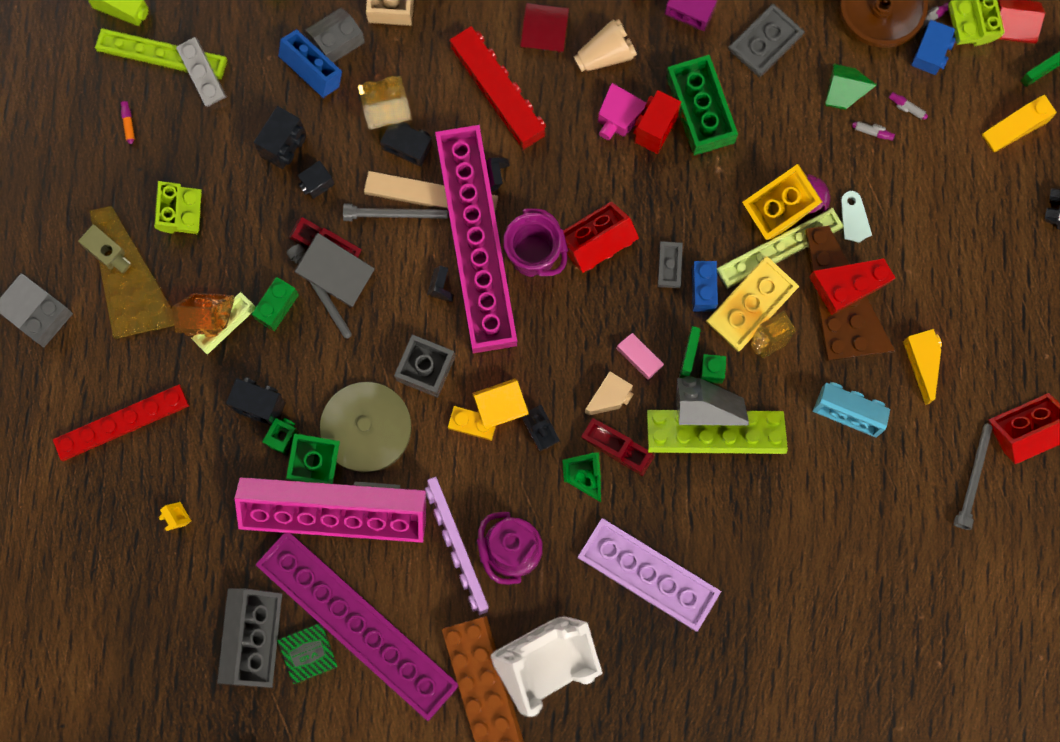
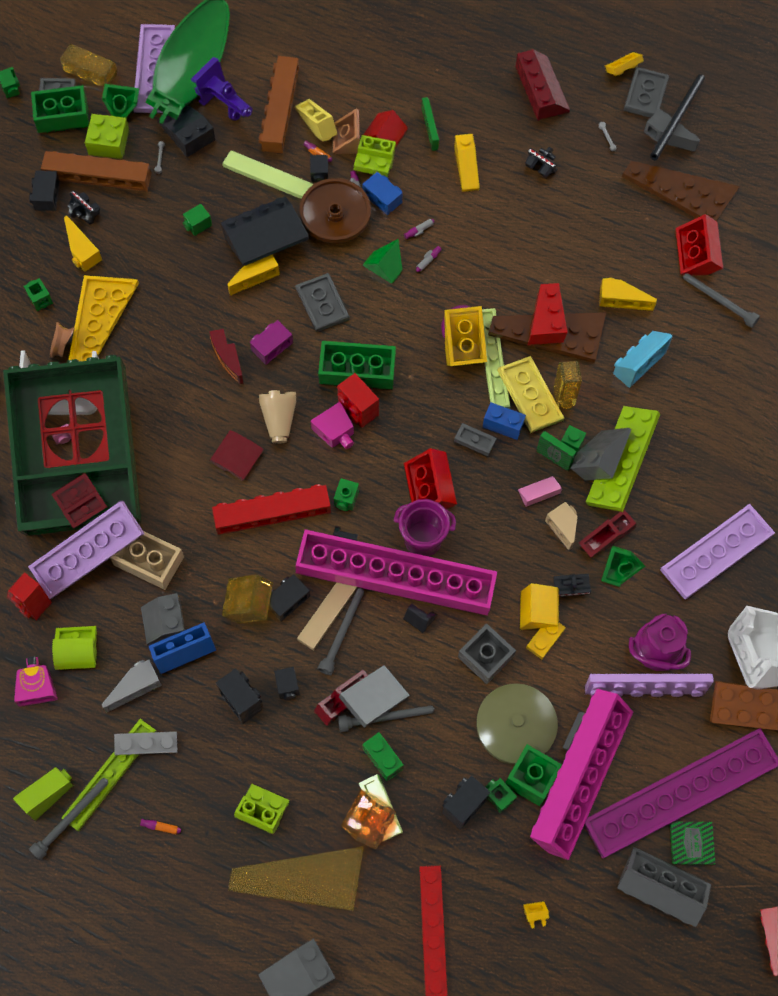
camera: 70 degrees left, 10 degrees down
olive torso [78,224,132,273] -> none
light aqua piece [841,191,872,243] -> none
none -> dark grey piece [29,778,108,860]
none -> light grey slope [102,660,162,713]
none -> green brick [334,478,359,511]

